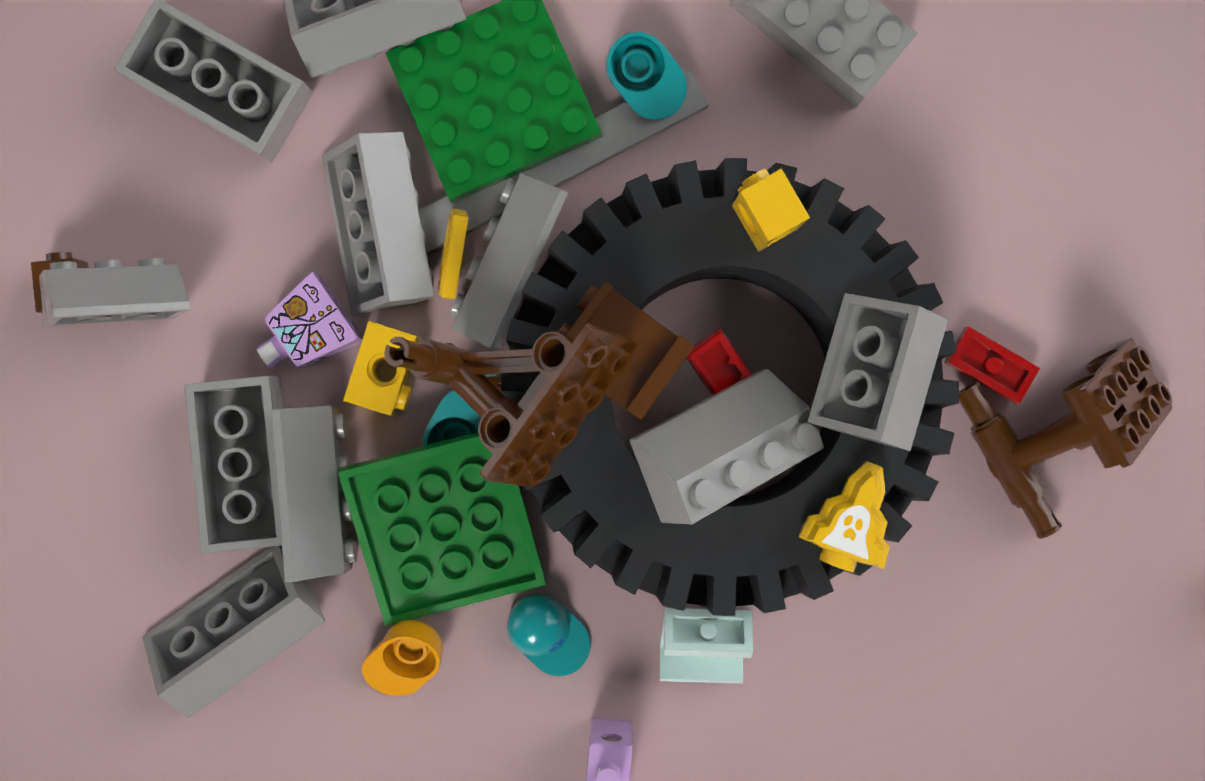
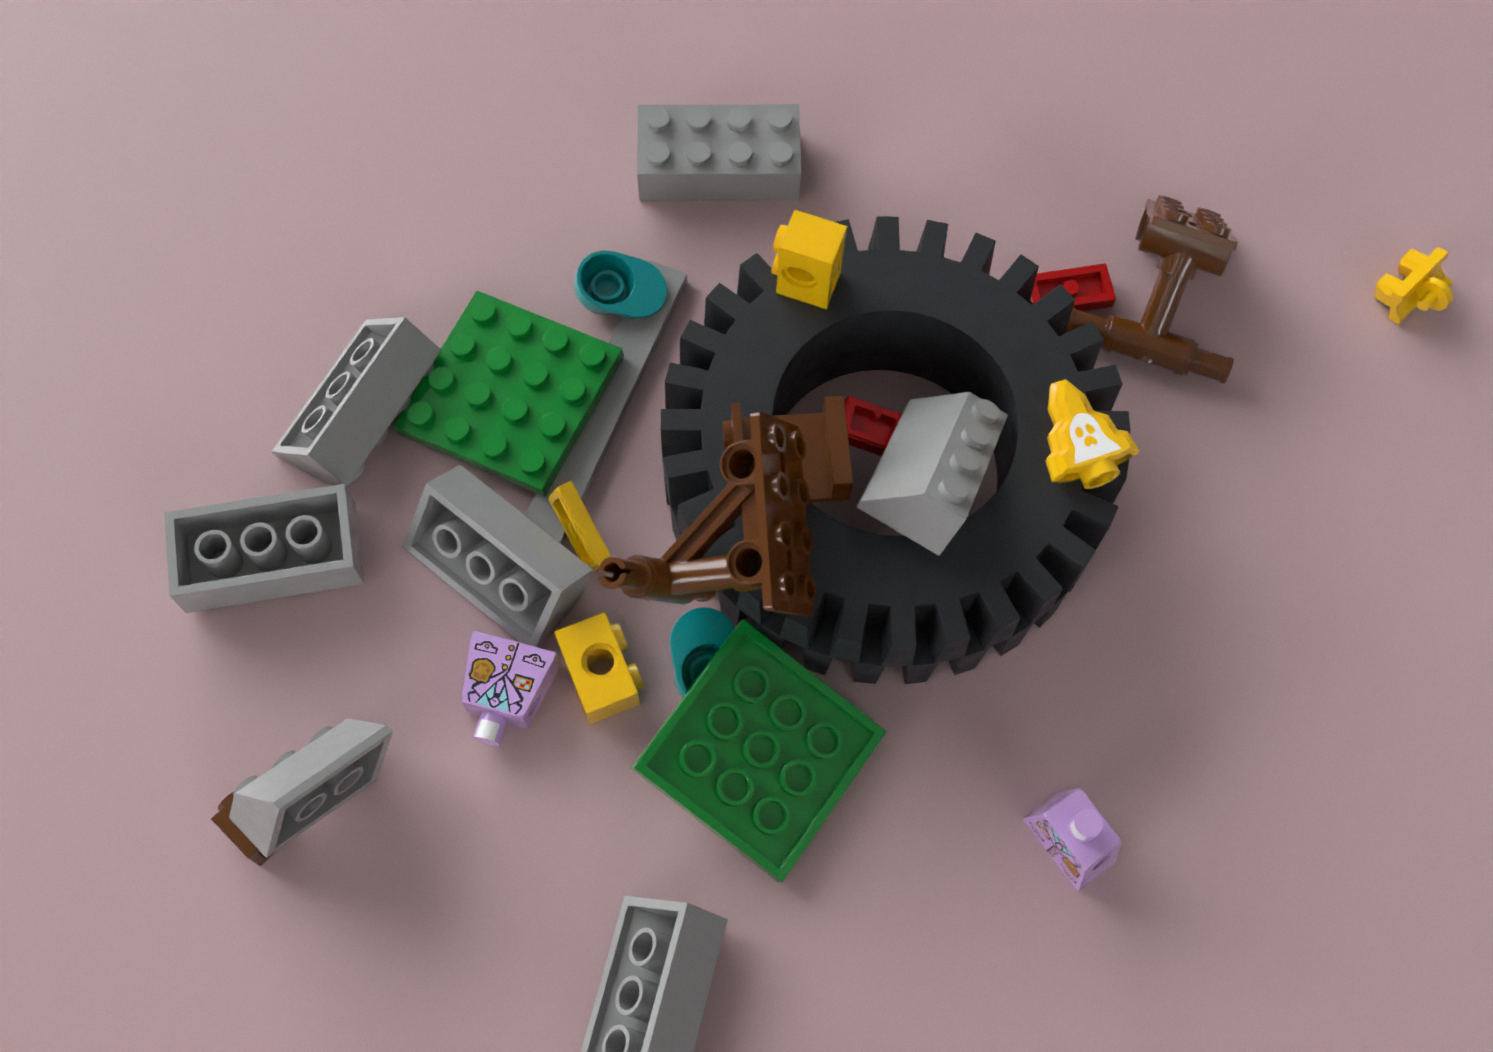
camera: 45 degrees left, 20 degrees down
light grey brick [184,376,283,554] -> none
light grey slope [271,406,357,583] -> none
light orange cap [362,620,444,696] -> none
light grey slope [449,173,568,351] -> none
teal cap [507,593,591,676] -> none
light aqua panel [660,608,753,684] -> none
light grey slope [808,293,948,451] -> none

